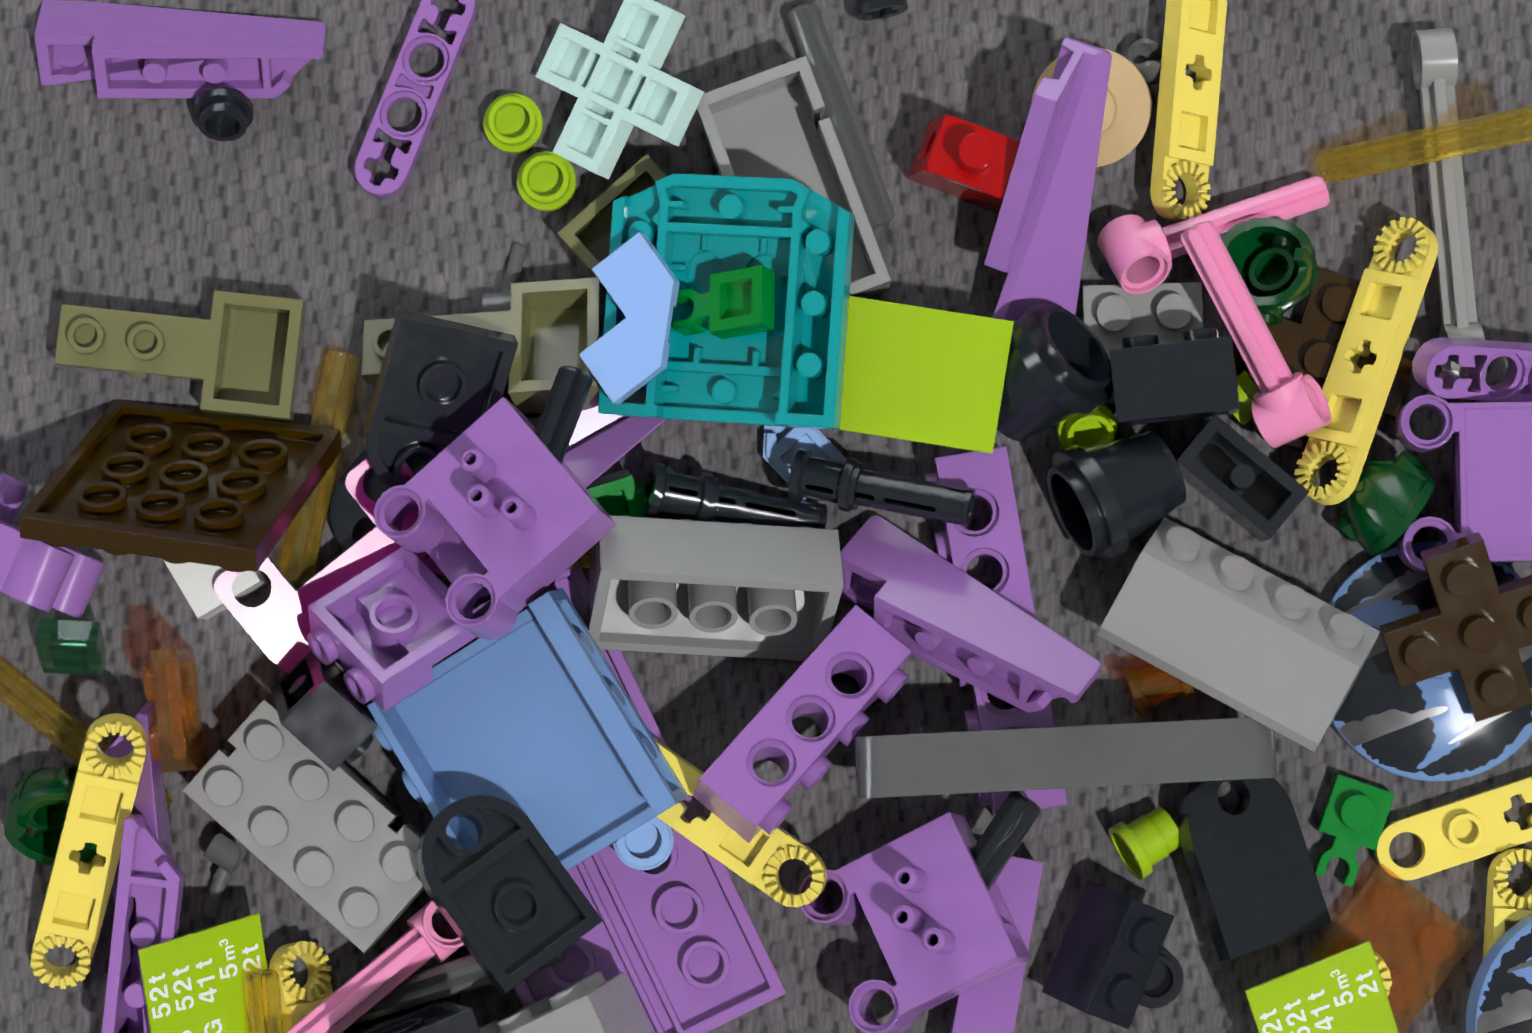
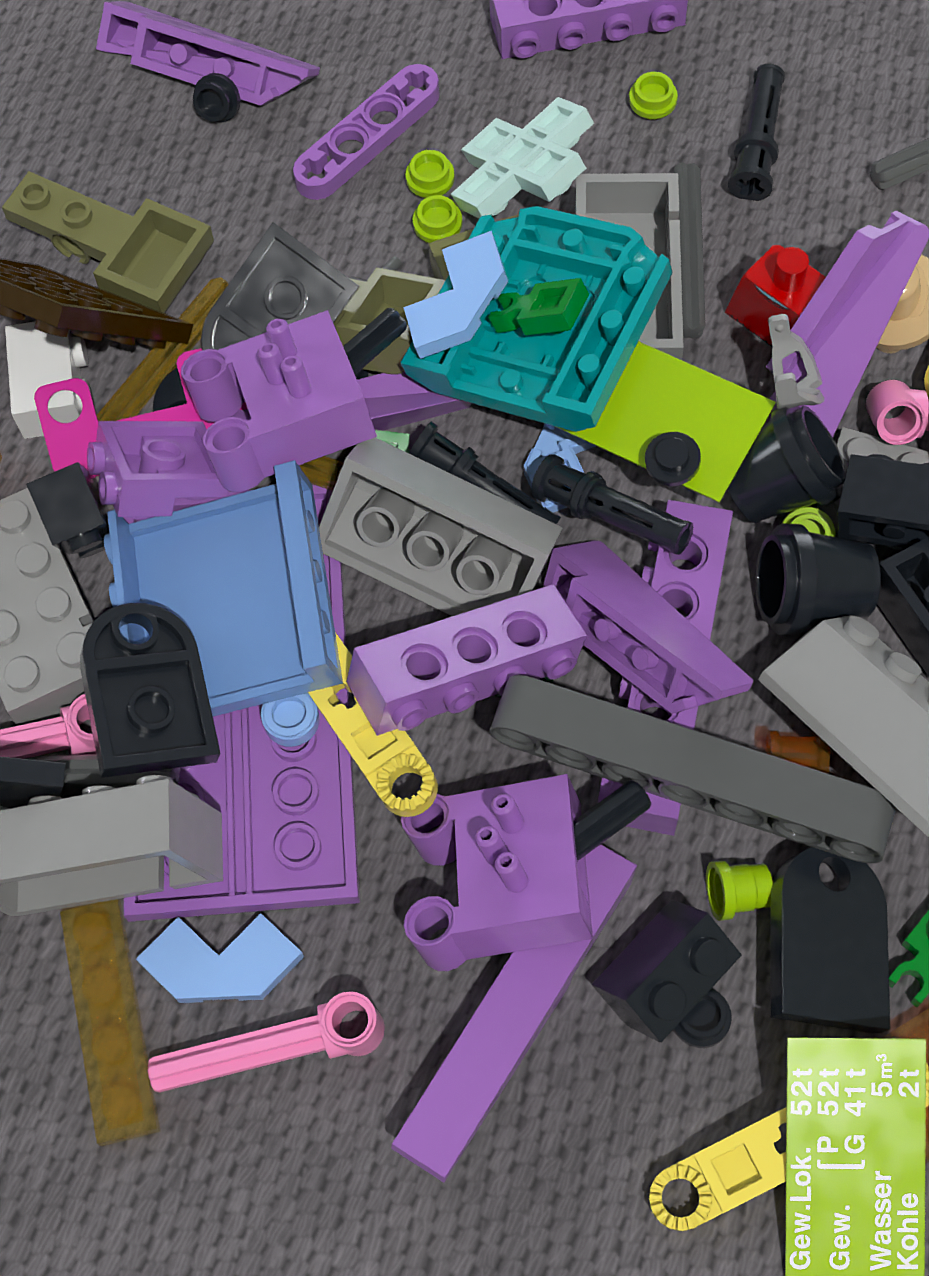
camera: 20 degrees right, 20 degrees down
none -> black plate [645,432,701,486]
none -> light grey helmet [768,314,824,409]

